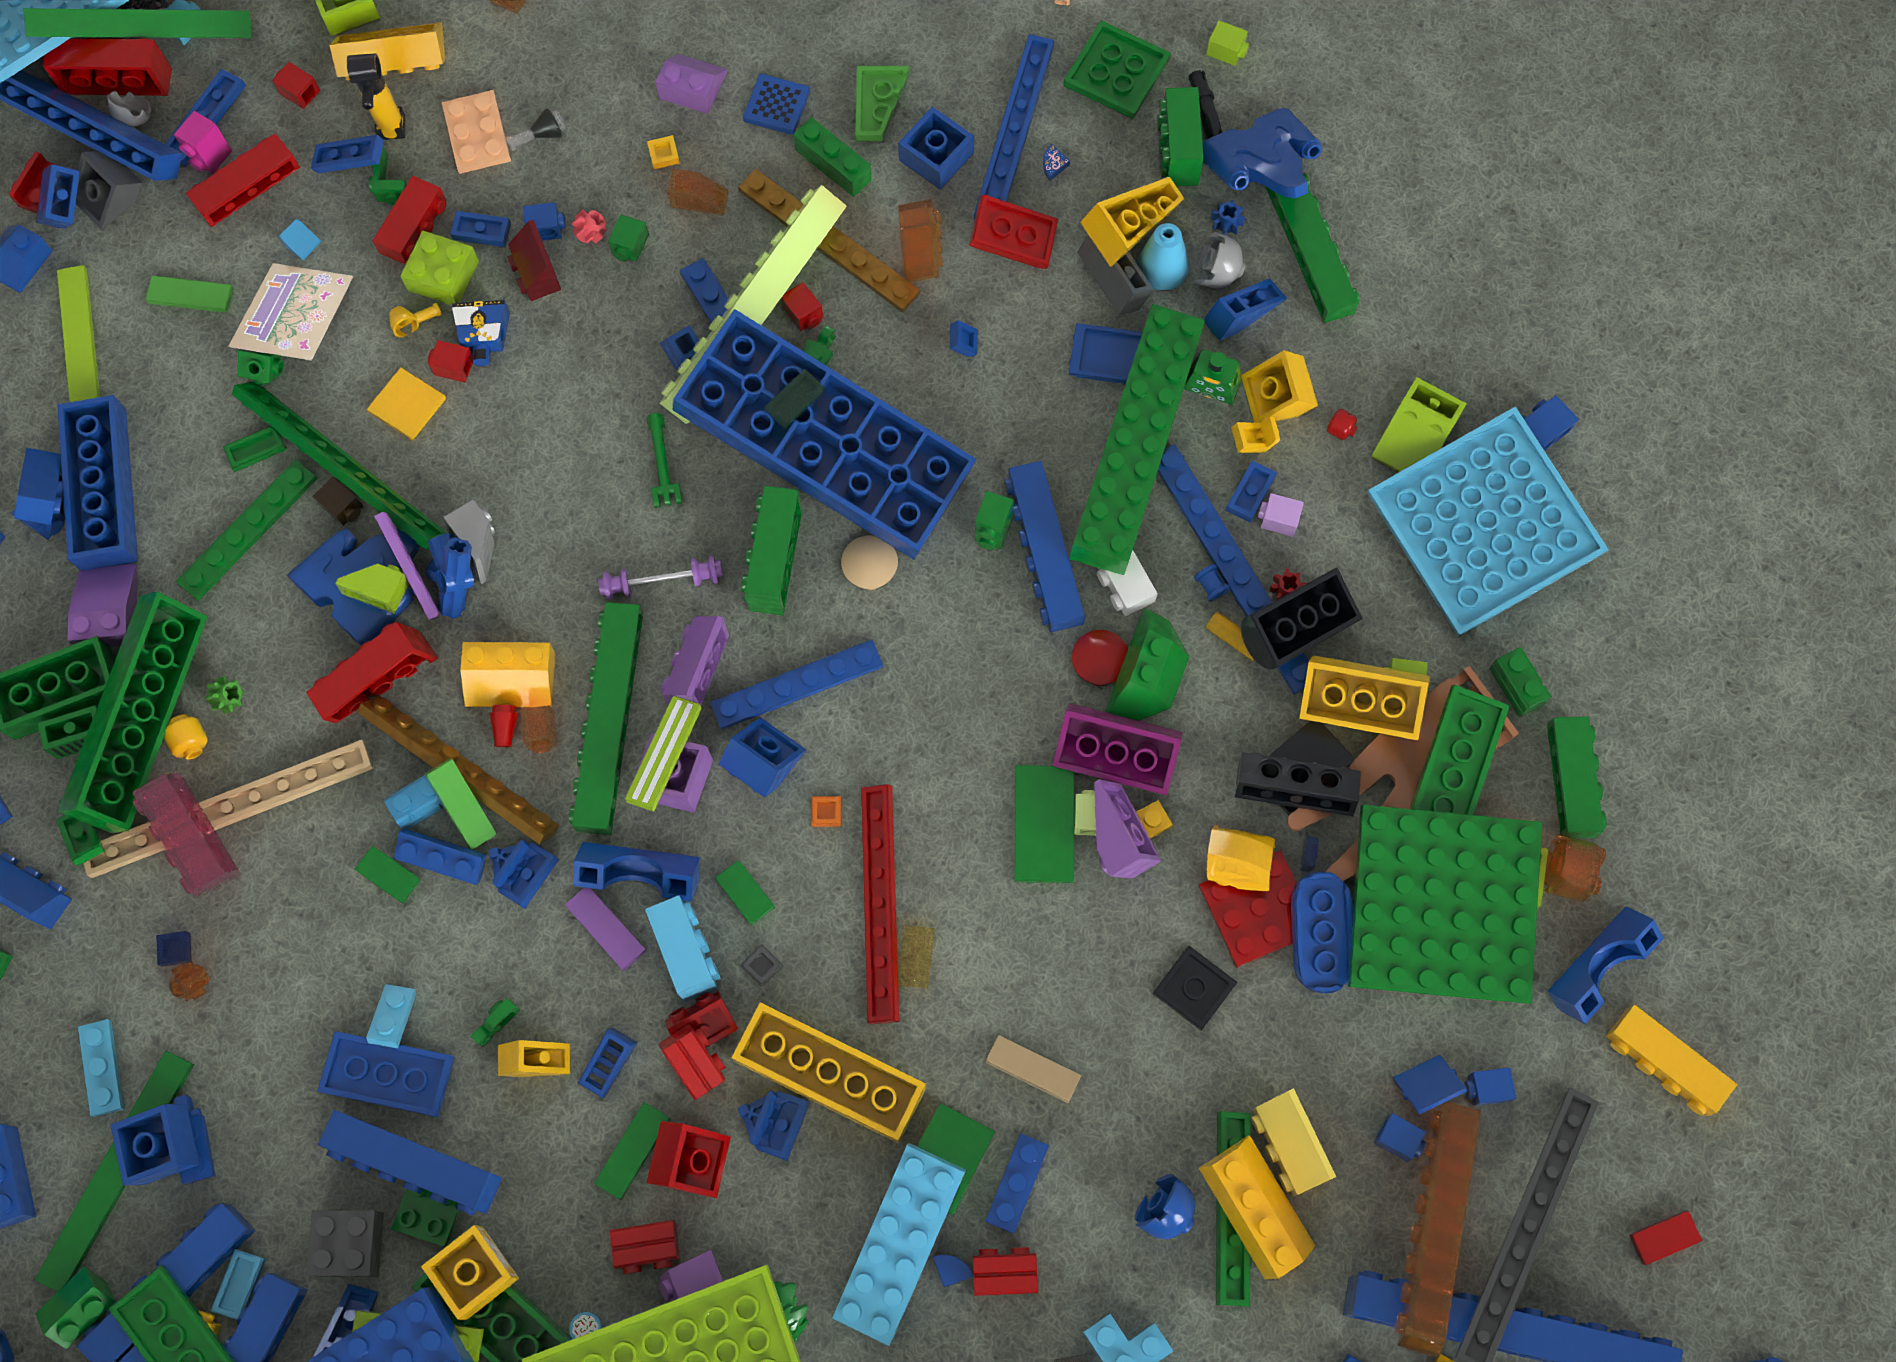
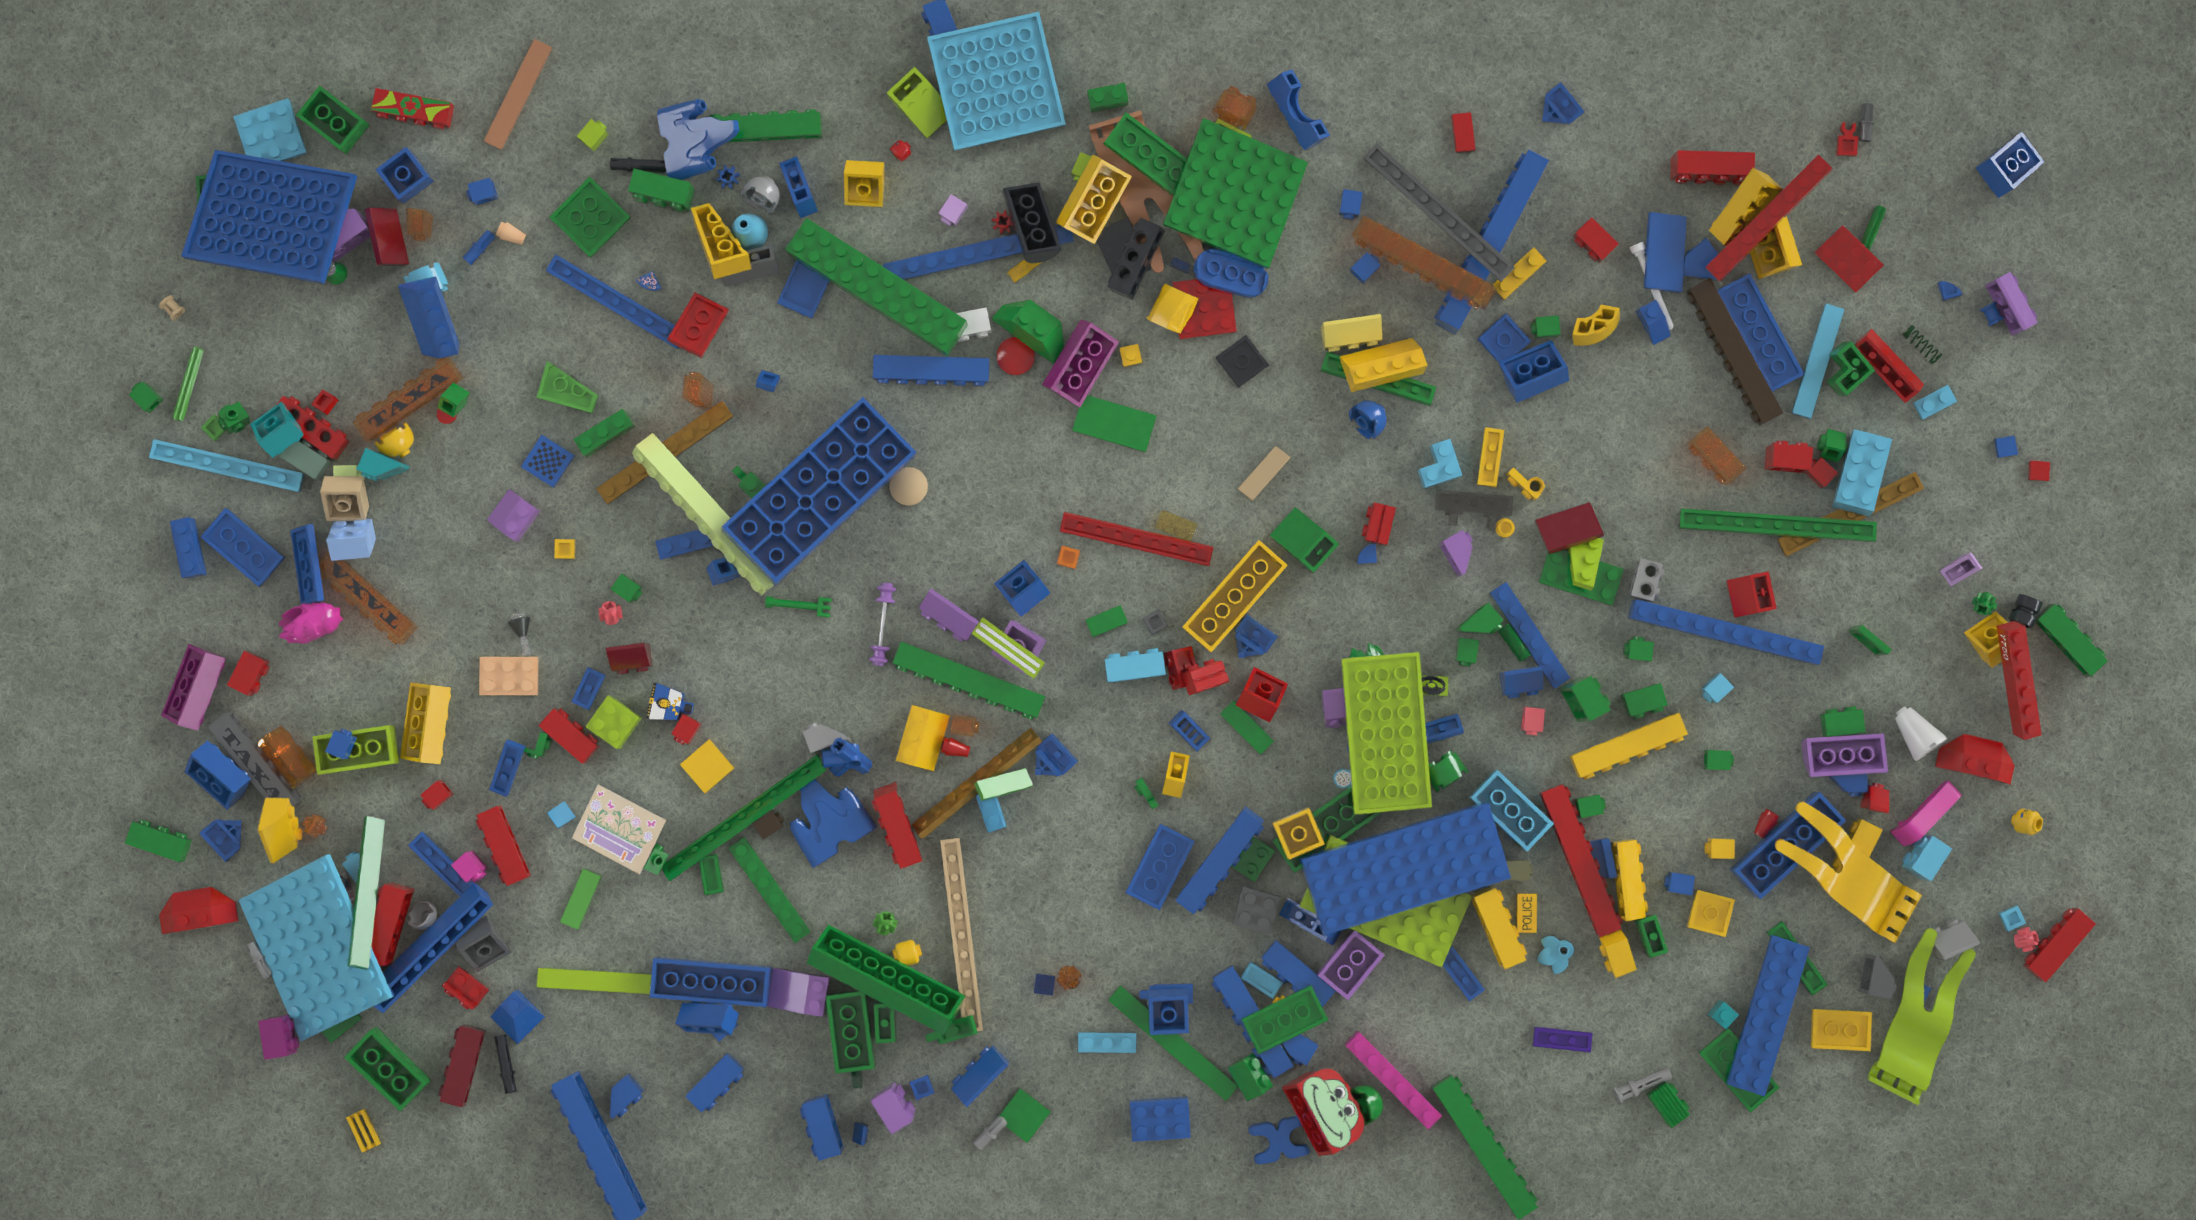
camera: 75 degrees left, 15 degrees up
blue brick [36,164,80,229] -> none
clear pink brick [132,772,240,897] -> none
lime slope [335,563,409,614] -> none
black piece [347,53,405,140] -> none
green tile [354,846,421,904] -> none
medium azure plate [366,984,416,1048] -> none
medium lavender tile [374,512,440,620] -> none
yellow bar [389,303,442,338] -> none
blue plate [394,828,487,885] -> none
blue brick [523,202,566,241] -> none
medium lavender tile [565,887,646,971] -> none
blue arch [573,842,700,902] -> none
red brick [610,1220,680,1275] -> none
clear orange slope [667,169,729,215] -> none
blue plate [710,639,883,730] -> none
green brick [741,485,802,616] -> none
clear green tile [764,369,825,429] -> none
red brick [781,282,823,331] -> none
medium azure plate [832,1143,966,1346] -> none
blue brick [898,106,974,190] -> none
green brick [975,491,1014,550] -> none
blue plate [985,1133,1049,1234] -> none
yellowish green brick [1074,790,1096,836] -> none
medium lavender slope [1094,779,1162,879] -> none
green torso [1184,350,1241,406] -> none
blue bush [1194,564,1230,602] -> none
blue plate [1225,460,1277,523] -> none
yellow bracket [1231,416,1280,453] -> none
blue piece [1393,1055,1467,1114] -> none
green brick [1547,716,1607,839] -> none
yellow brick [1606,1004,1738,1116] -> none

